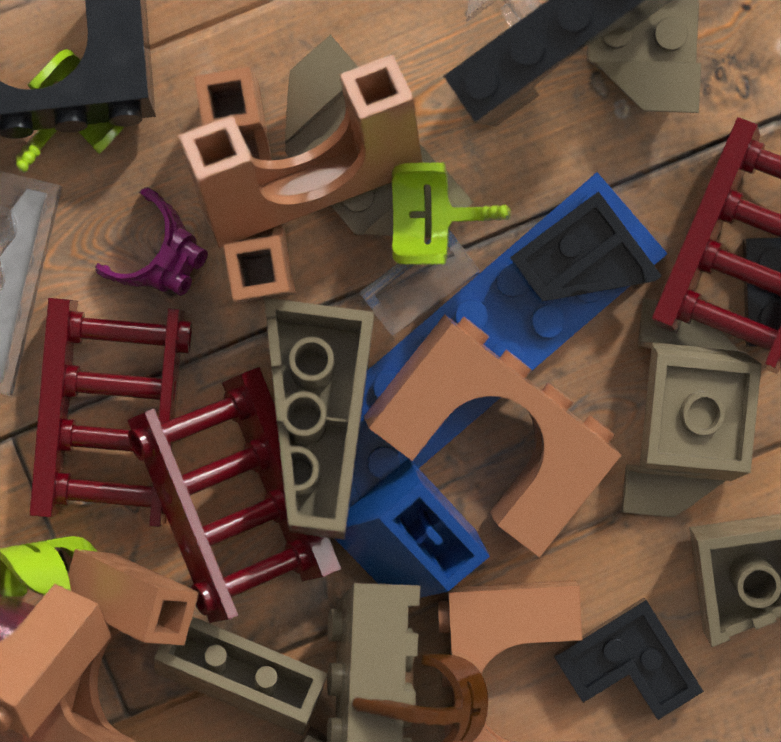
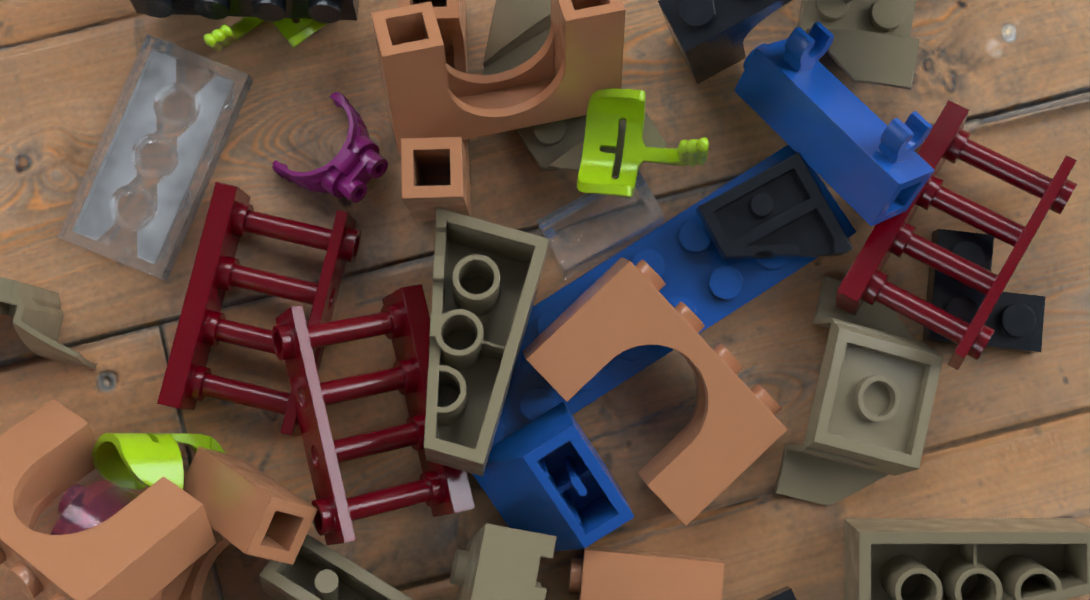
camera: 10 degrees right, 5 degrees down
none -> blue brick [734,22,935,226]

